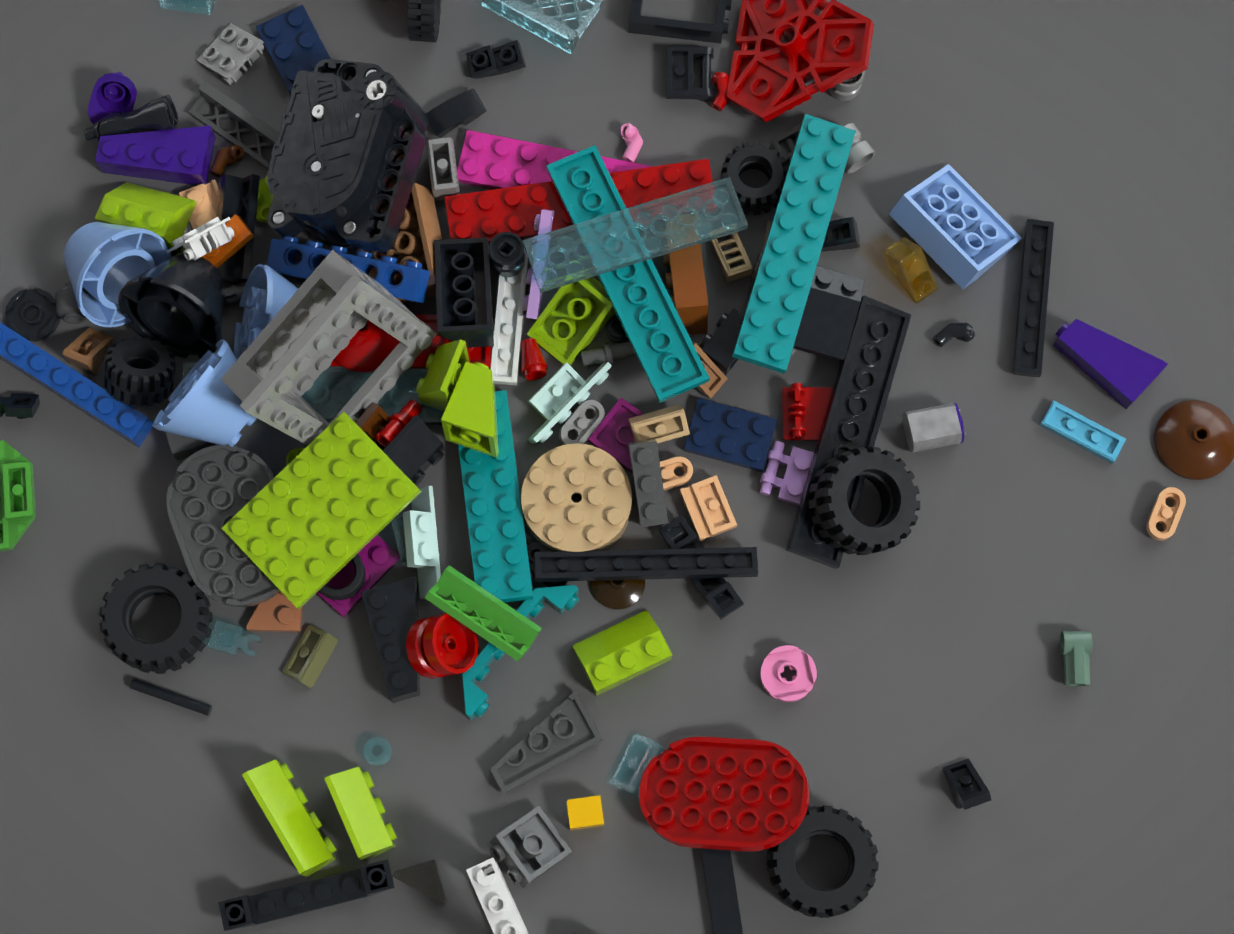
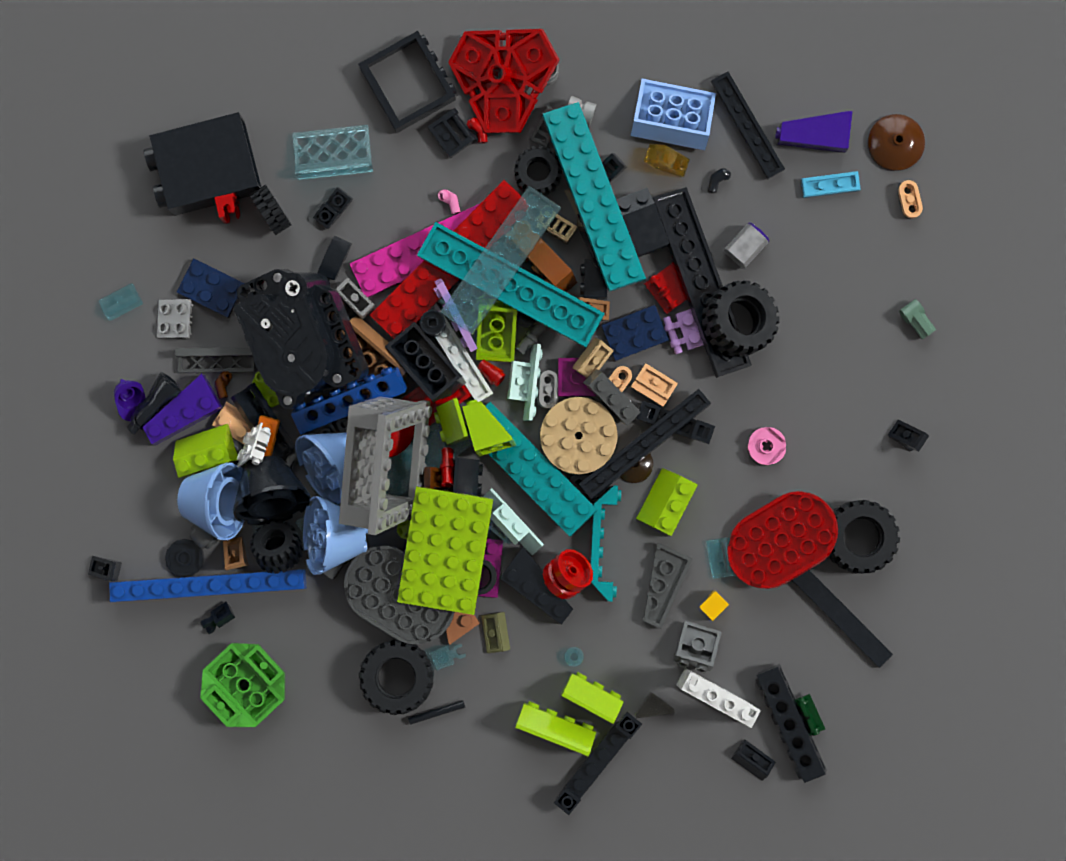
camera: 35 degrees left, 10 degrees up
bright green fence [425,565,542,662] -> none

